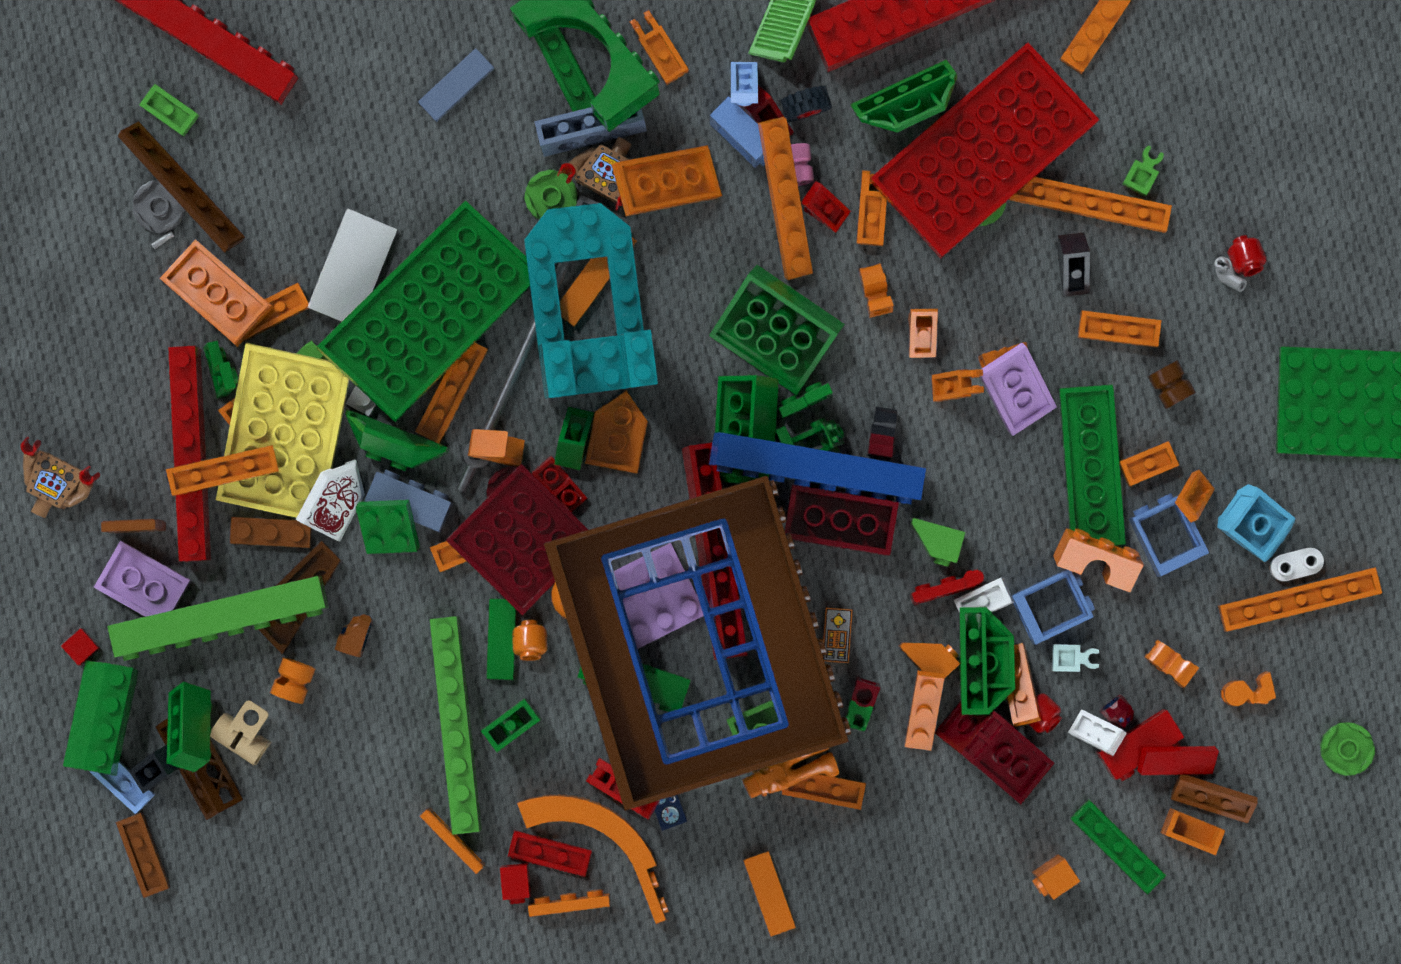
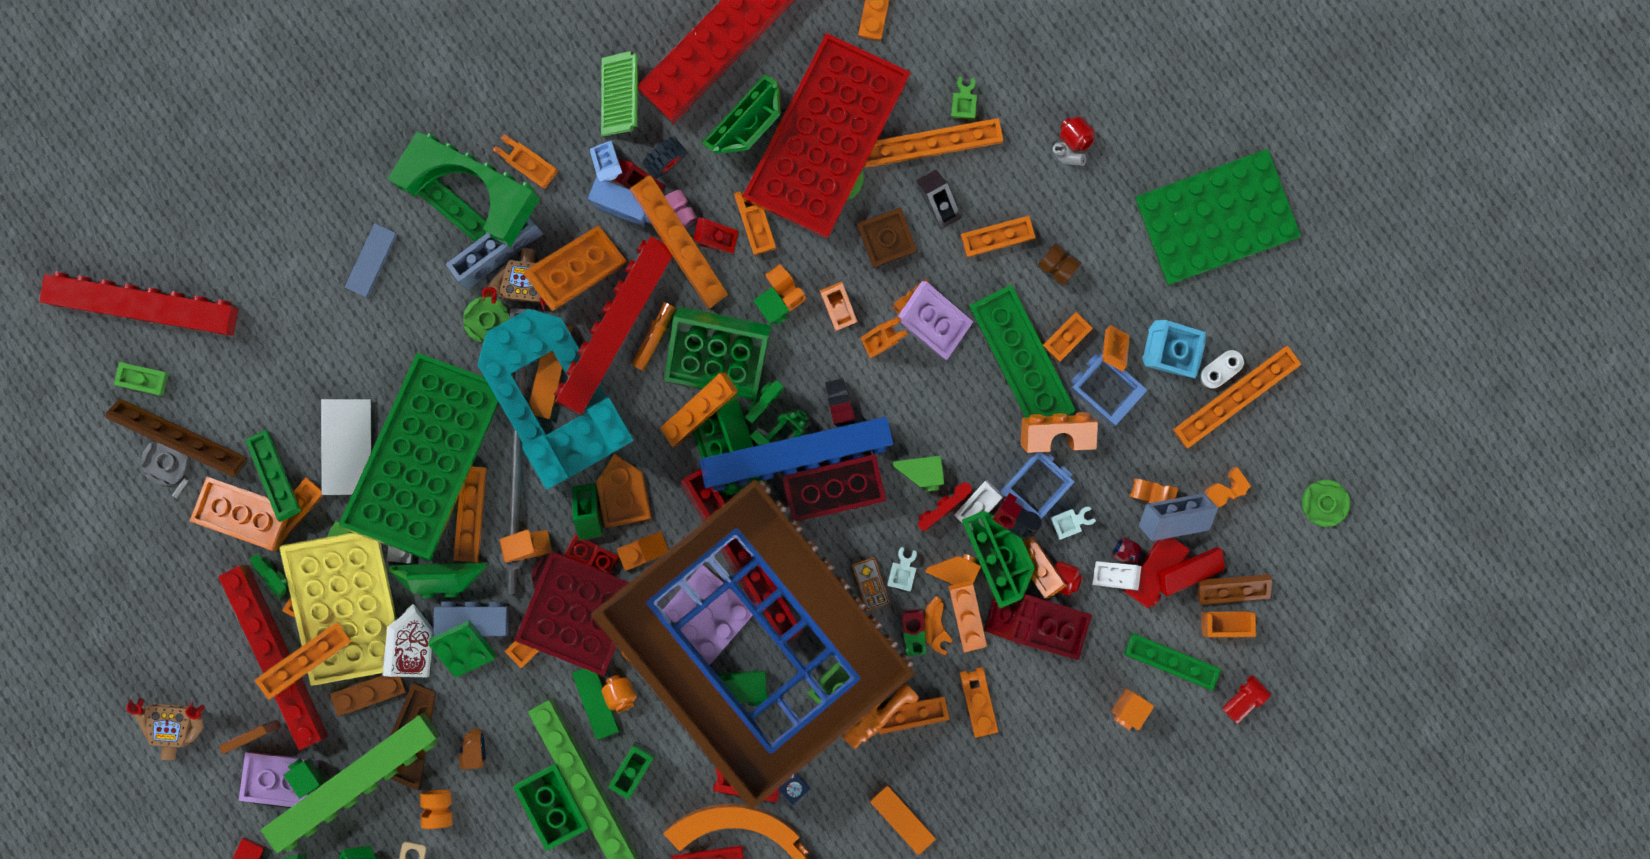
camera: 25 degrees left, 0 degrees up
none -> green tile [245,429,302,522]
none -> green brick [283,758,327,799]
none -> green slope [512,763,589,851]
none -> red brick [553,236,672,416]
none -> orange slope [617,531,669,571]
none -> orange pin [631,302,677,371]
none -> orange plate [660,372,738,447]
none -> green brick [753,287,789,326]
none -> reddish brown plate [856,207,917,268]
none -> light aqua plate [887,547,917,592]
none -> orange piece [924,596,952,656]
none -> orange plate [959,667,998,738]
none -> leg [992,492,1042,539]
none -> sand blue brick [1139,493,1218,541]
none -> red piece [1221,675,1271,724]

